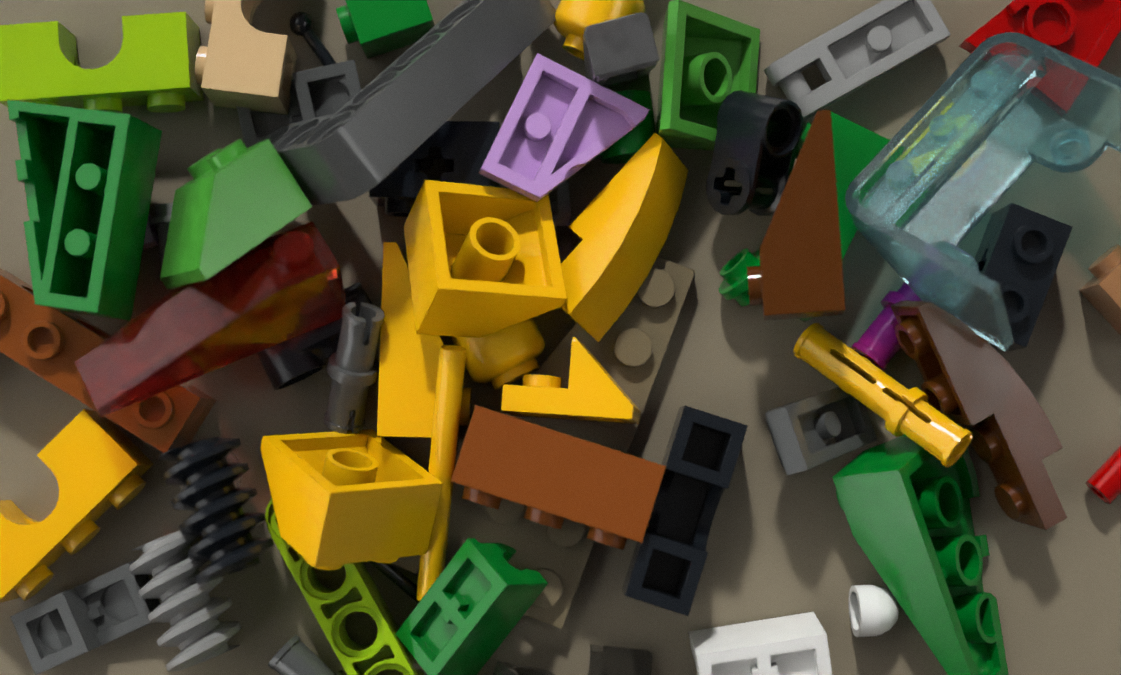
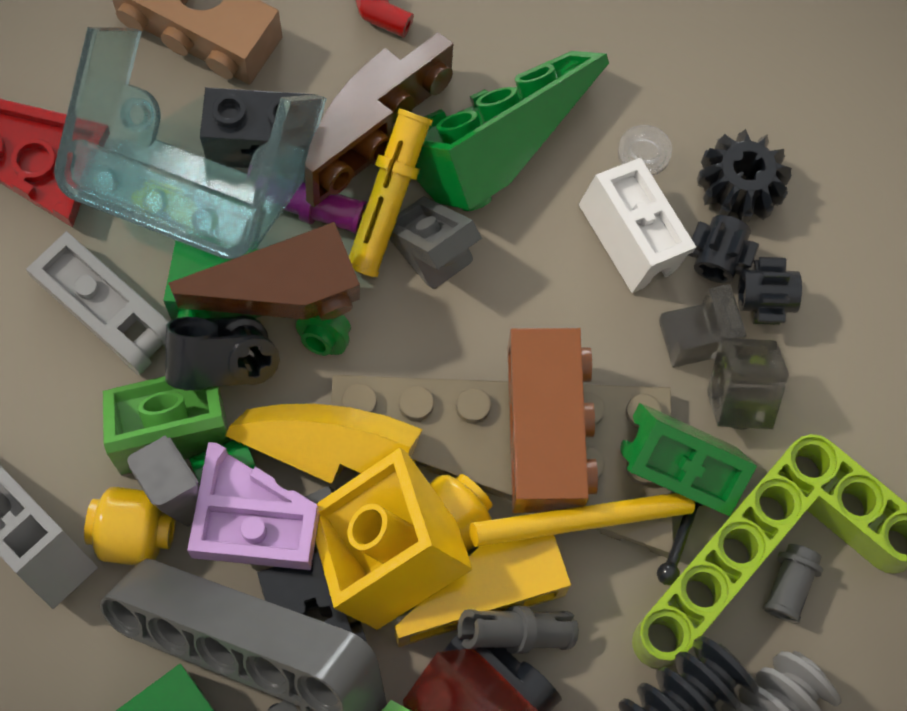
camera: 115 degrees left, 15 degrees down
yellow slope [260,429,443,570] -> none
yellow slope [501,337,641,424] -> none
black arch [622,406,748,616] -> none
white hinge [849,585,899,637] -> none

